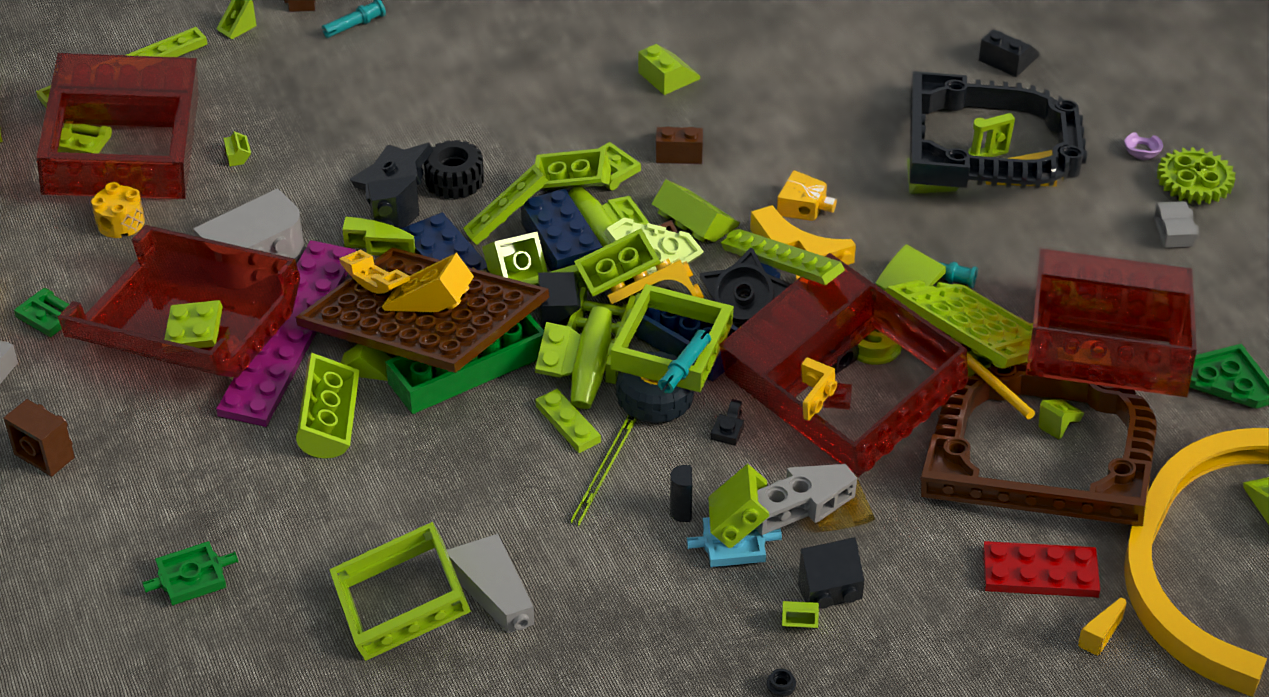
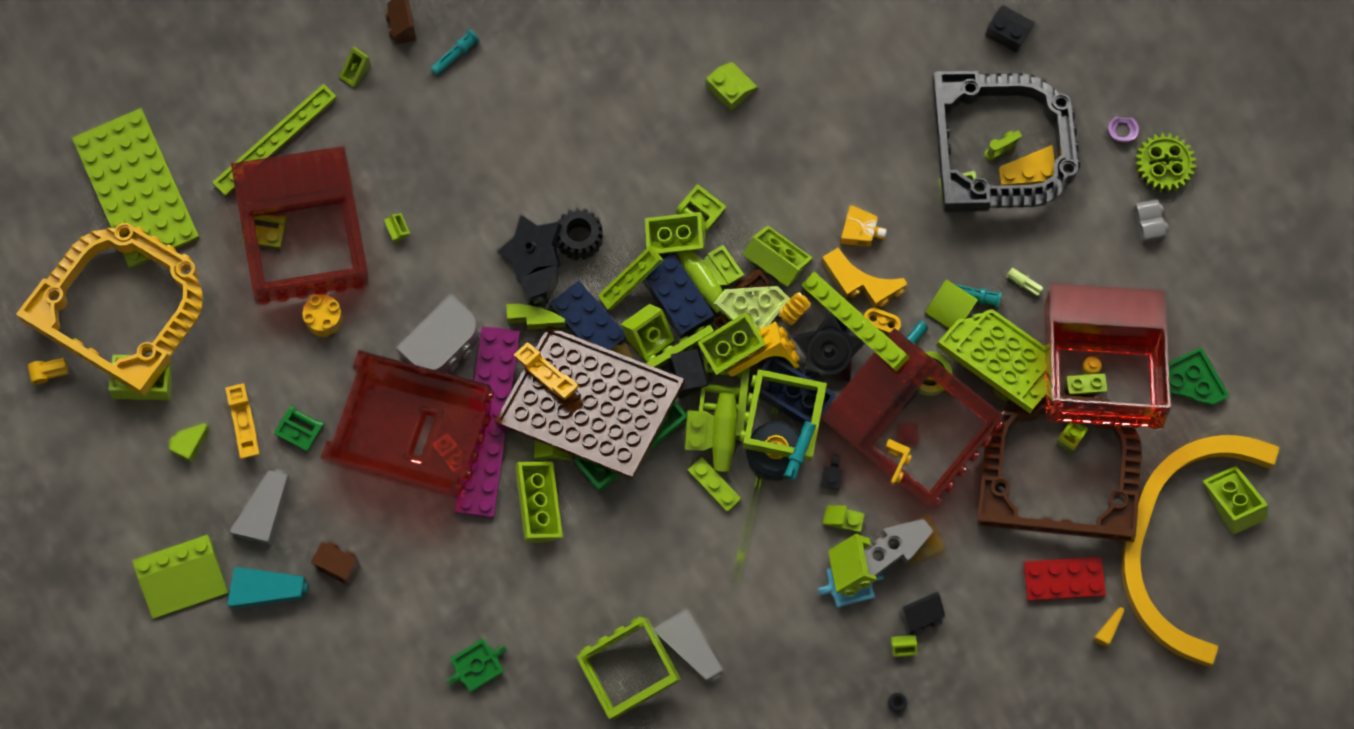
camera: 10 degrees left, 30 degrees up
lime plate [163,300,223,351] -> none
yellow slope [382,253,474,312] -> none
reddish brown slope [656,126,703,164] -> none
black brick [670,465,693,522] -> none
yellow bar [962,353,1035,419] -> none
none -> yellow gear [779,293,811,325]
none -> lime slope [822,505,865,534]
none -> yellowish green axle [1006,267,1043,296]

